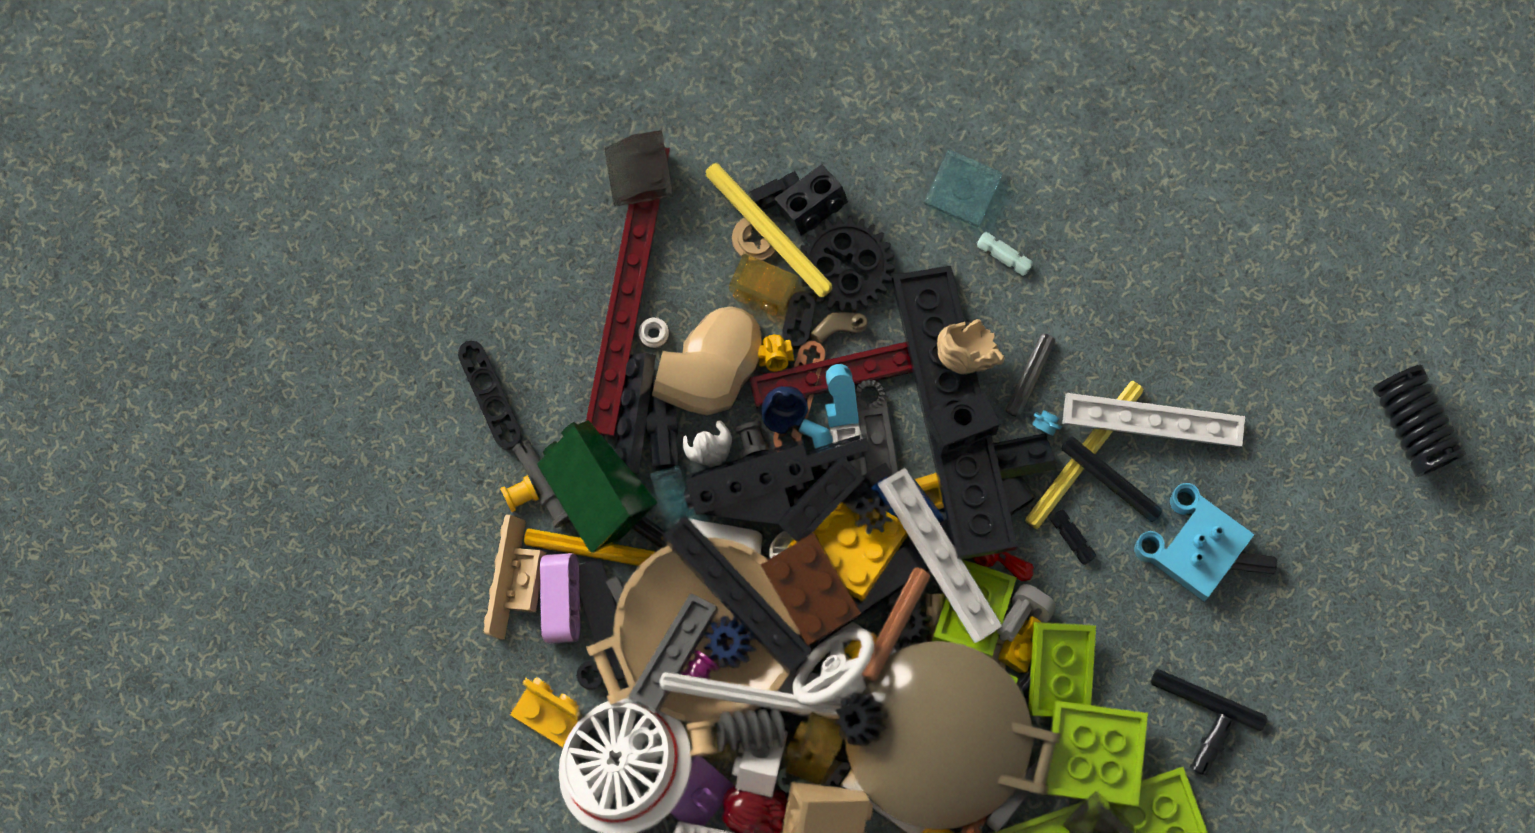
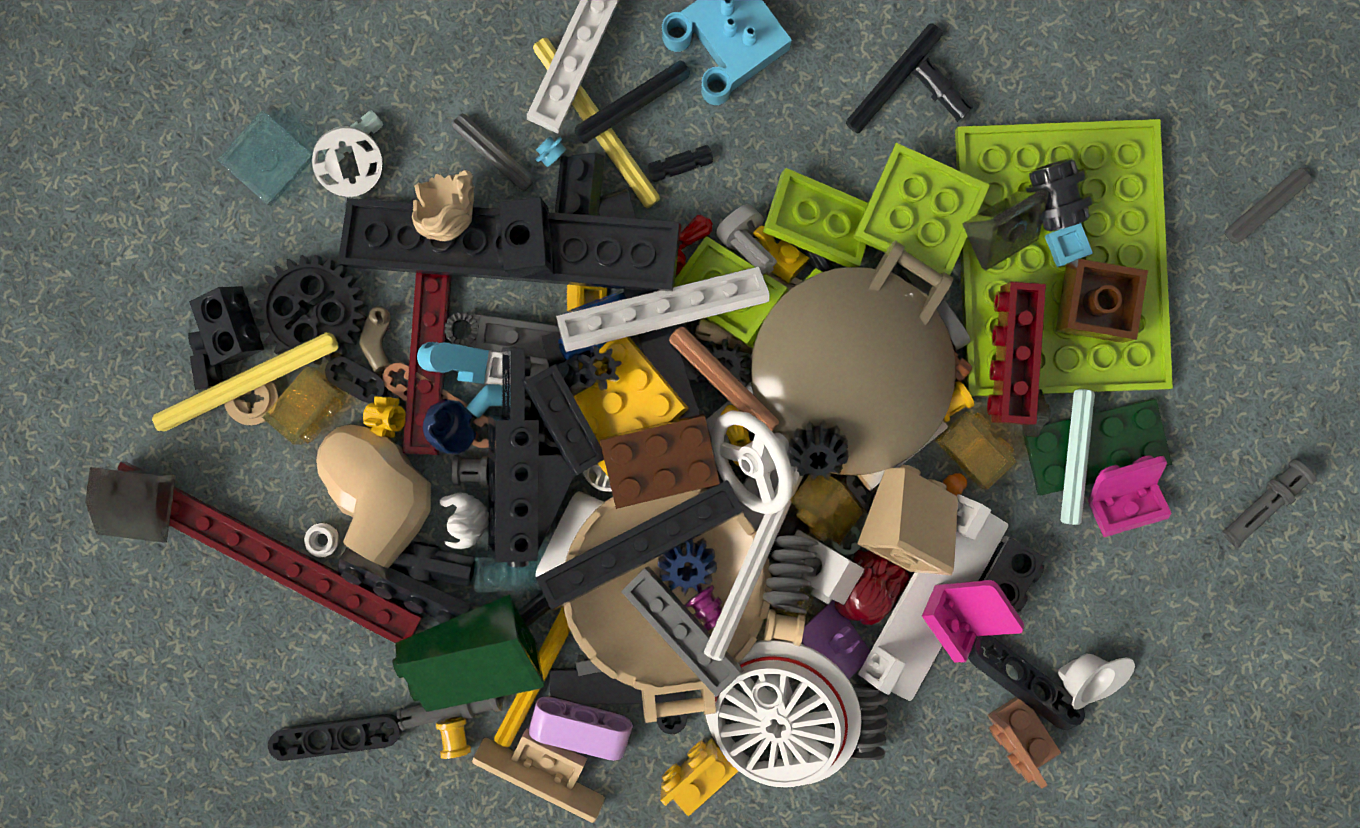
camera: 70 degrees left, 10 degrees up
none -> white piece [312,126,382,197]

